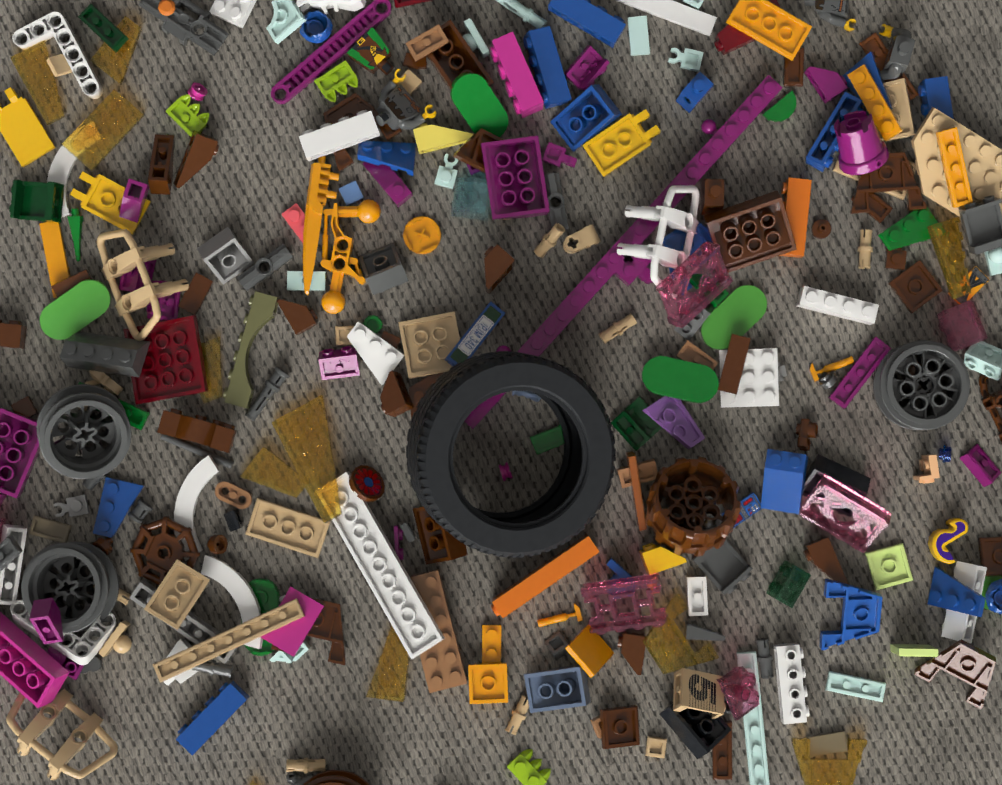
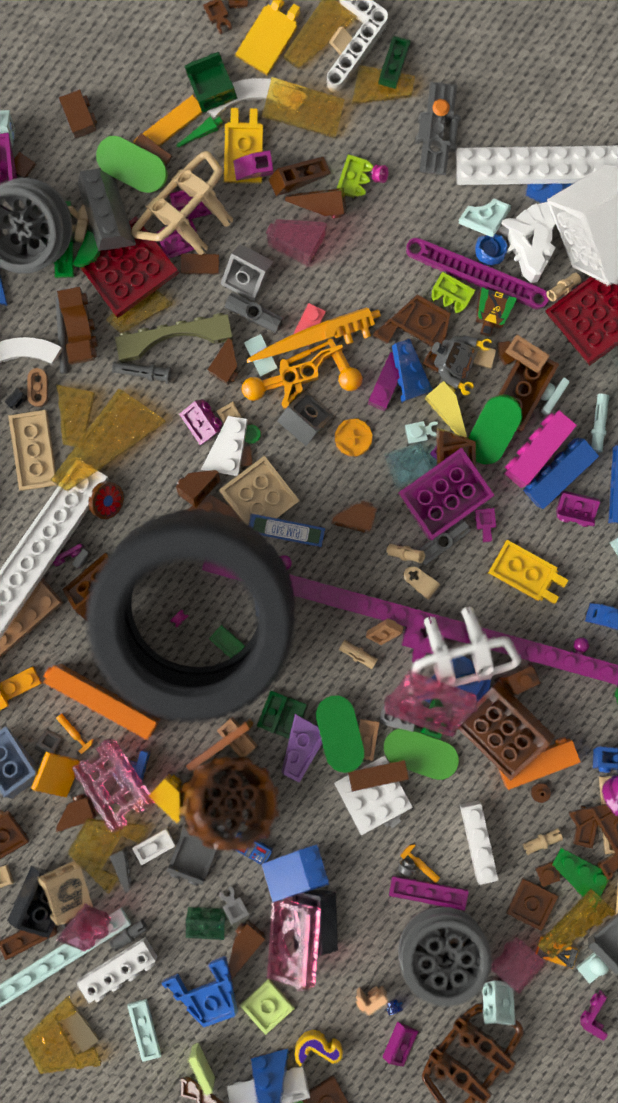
camera: 60 degrees right, 0 degrees up
white brick [299,110,380,161] -> none
medium blue tile [339,181,364,206] -> none
blue slope [550,84,622,152] -> none
reddish brown plate [796,419,818,451] -> none
none -> green tile [73,231,101,268]
none -> light grey plate [219,887,249,925]
none -> clear pink slope [266,219,327,267]
none -> medium nougat plate [366,619,403,645]

